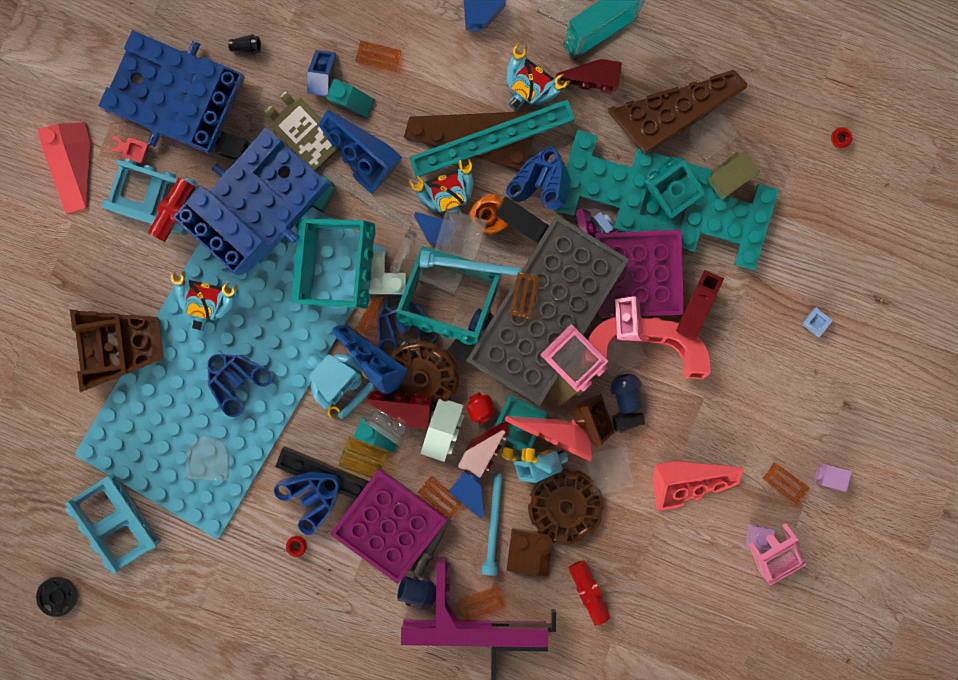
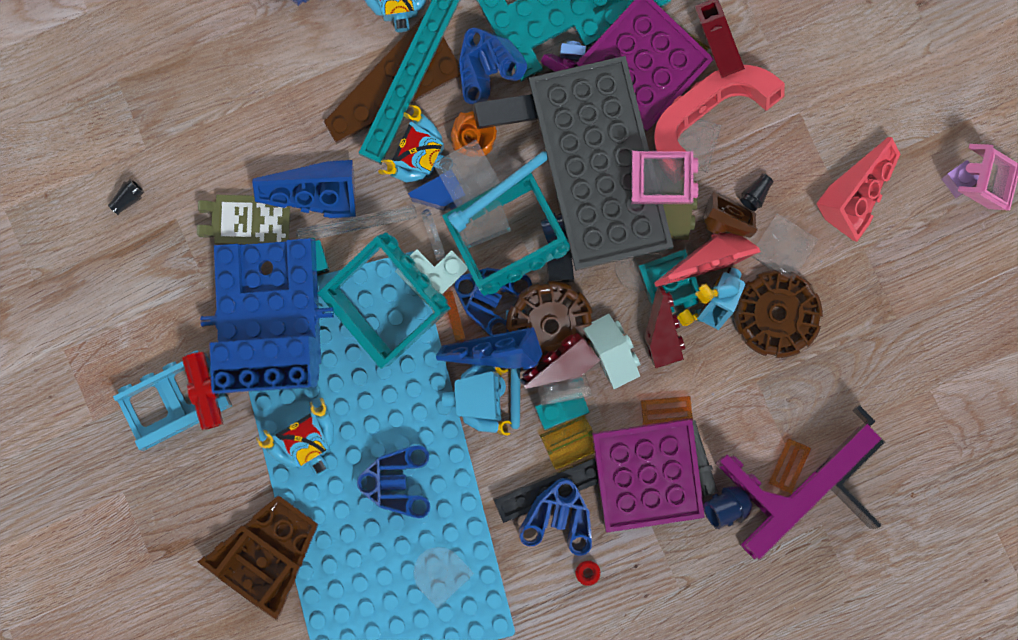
camera: 45 degrees left, 5 degrees down
coral wedge [37,122,91,214] -> none
blue piece [98,30,245,155] -> none
coral plate [109,137,150,165] -> none
black brick [214,132,249,160] -> none
blue slope [307,50,336,96] -> none
teal slope [326,79,375,119] -> none
clear orange tile [356,40,401,72] -> none
blue slope [449,471,484,519] -> none
red head [465,392,496,425] -> none
medium azure piece [481,473,502,576] -> none
reddish brown slope [506,528,554,576] -> none
clear orange tile [509,272,539,319] -> none
red piece [568,560,611,626] -> none
dark blue piece [611,374,644,413] -> none
bright pink slope [615,296,642,341] -> none
clear orange tile [762,462,810,504] -> none
lavender brick [815,463,852,492] -> none

